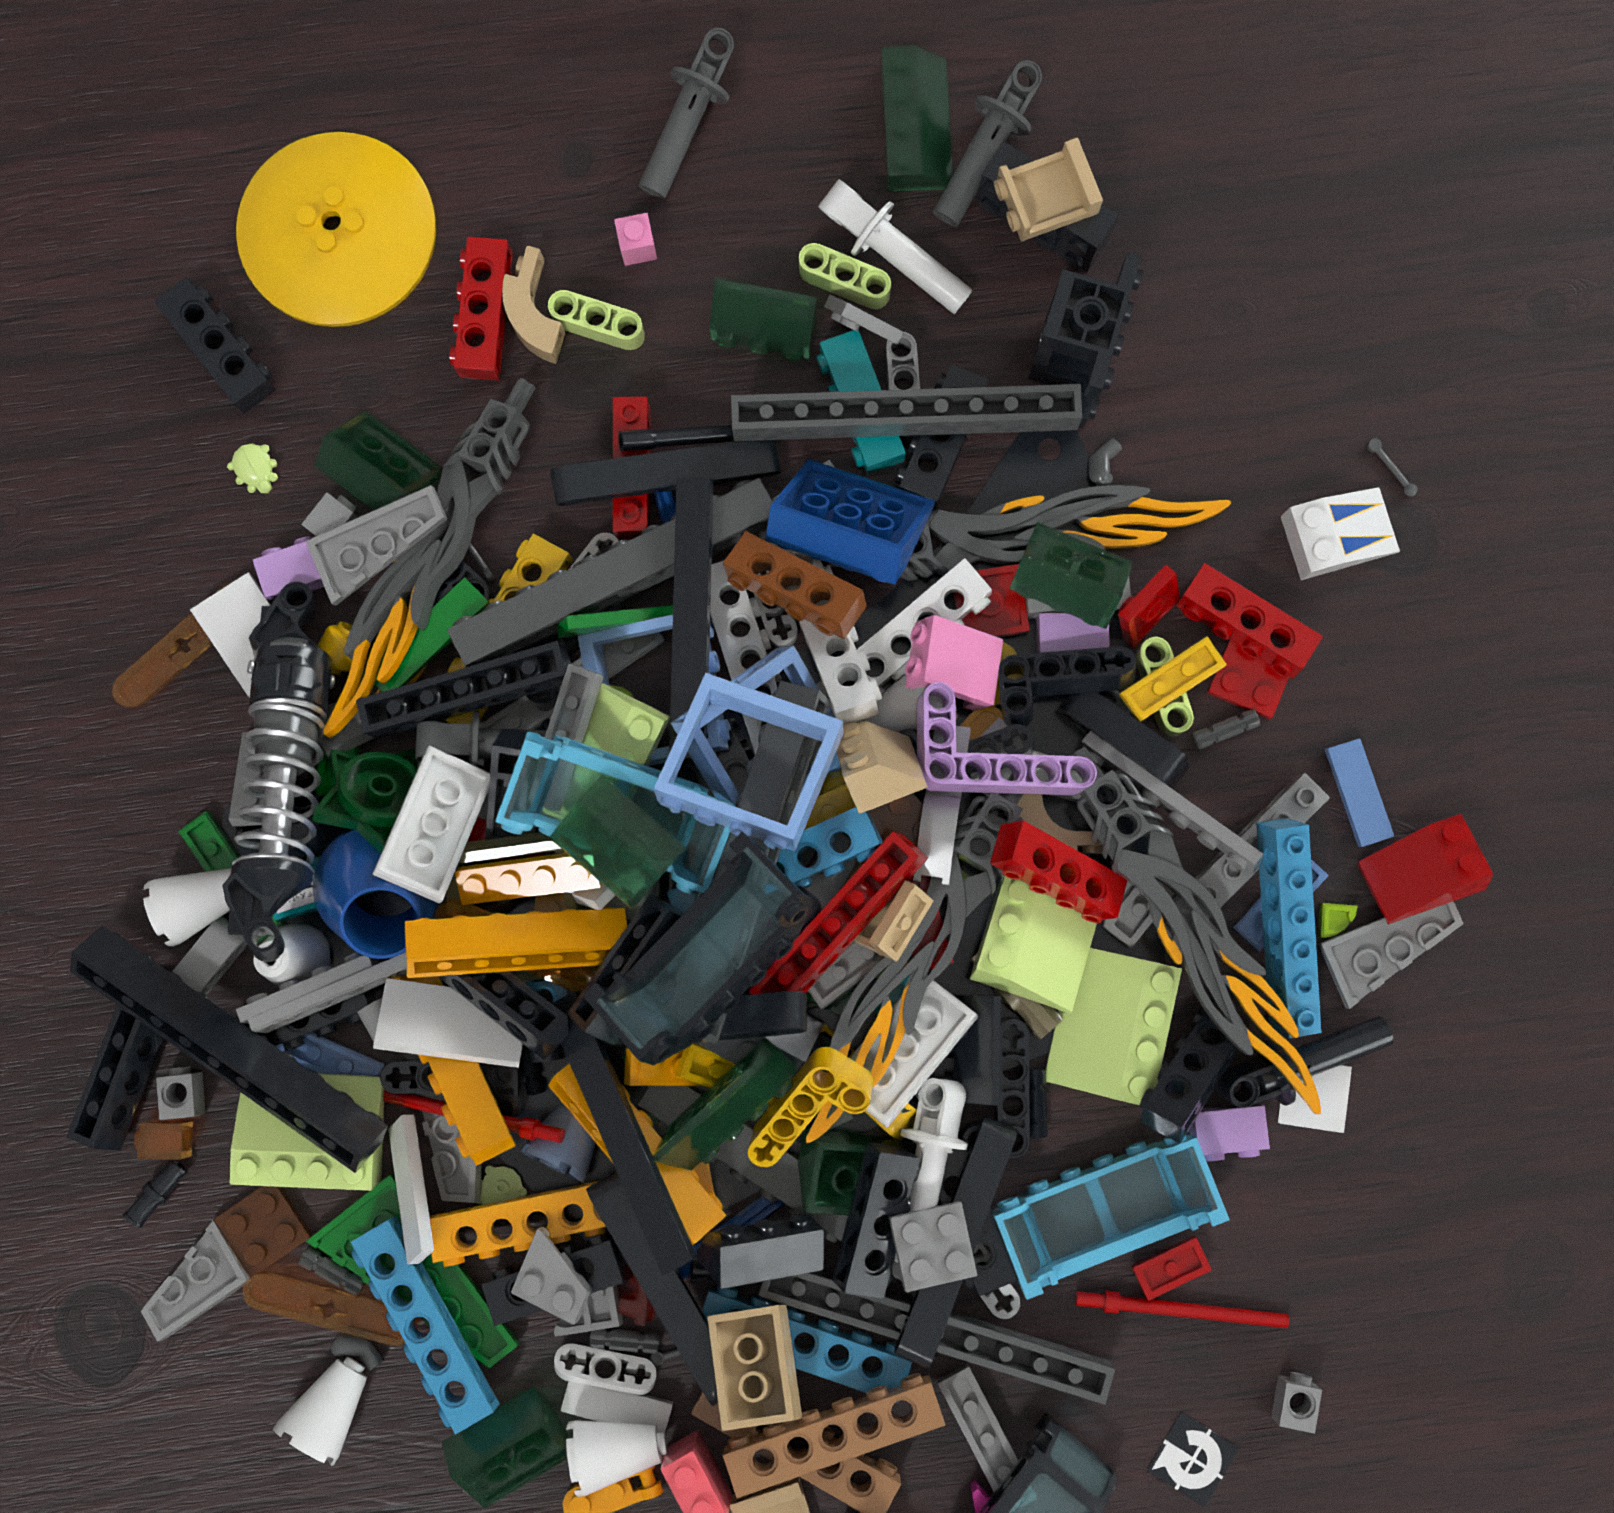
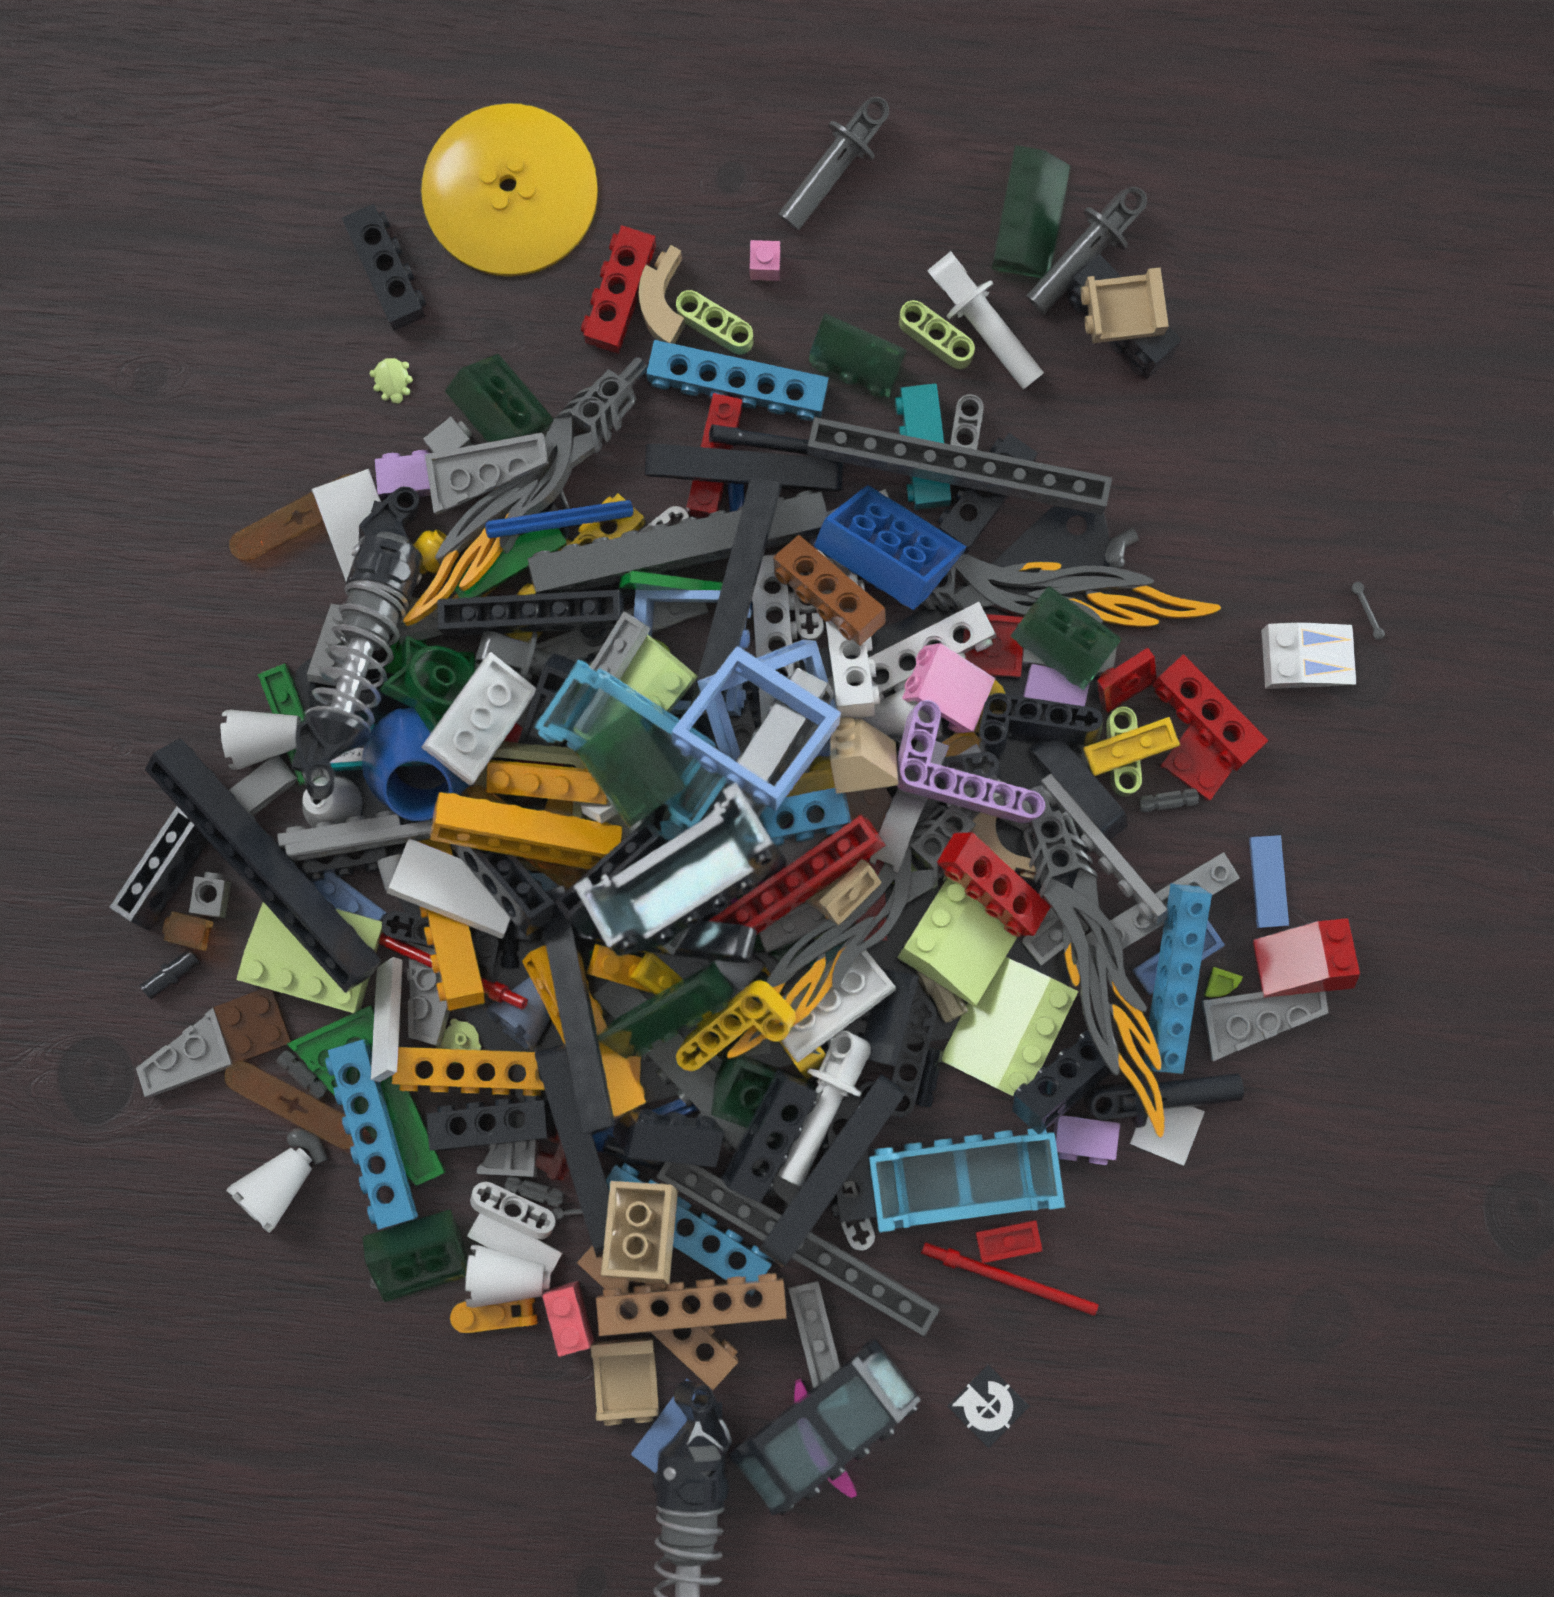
camera: 10 degrees right, 0 degrees up
light grey wing [511,1227,592,1325] -> none
light grey wing [824,295,903,344] -> none
light grey plate [889,1201,977,1292] -> none
black piece [1028,252,1144,429] -> none
light grey brick [1271,1372,1322,1434] -> none
none -> blue axle [485,500,633,538]
none -> dark azure brick [646,340,829,421]

